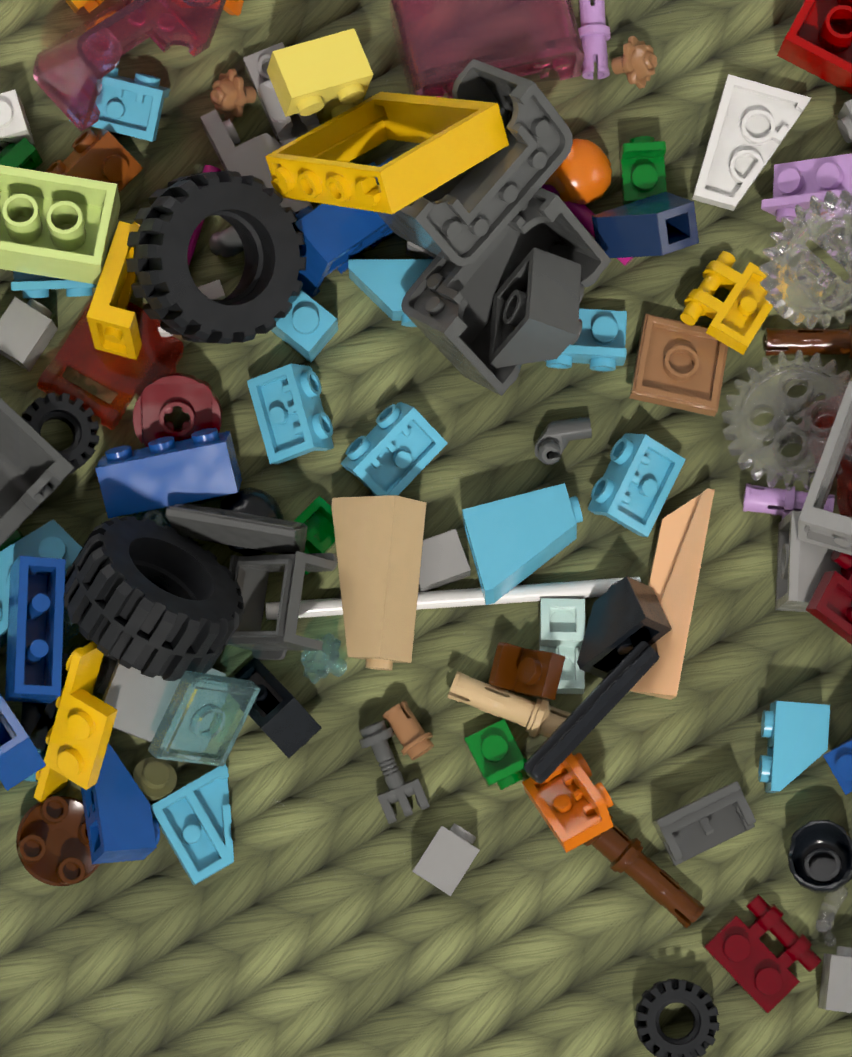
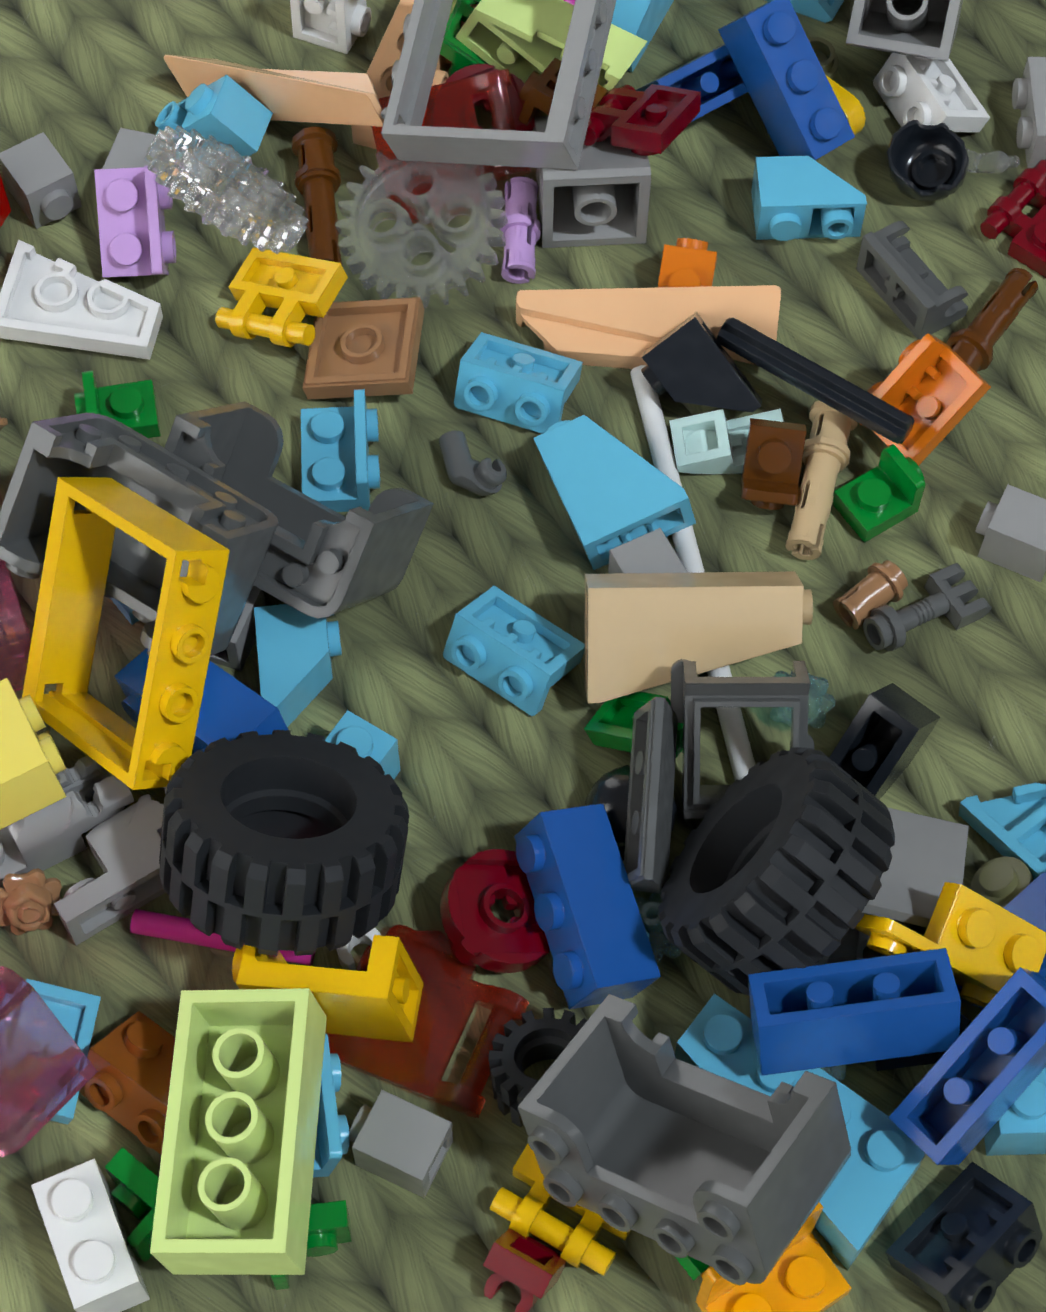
camera: 95 degrees left, 20 degrees down
clear light blue tile [148,671,261,766] -> none
medium azure bracket [247,363,334,464] -> none
dark grey slope [489,247,584,368] -> none
dark blue slope [592,192,699,258] -> none
none -> orange bracket [658,238,717,287]

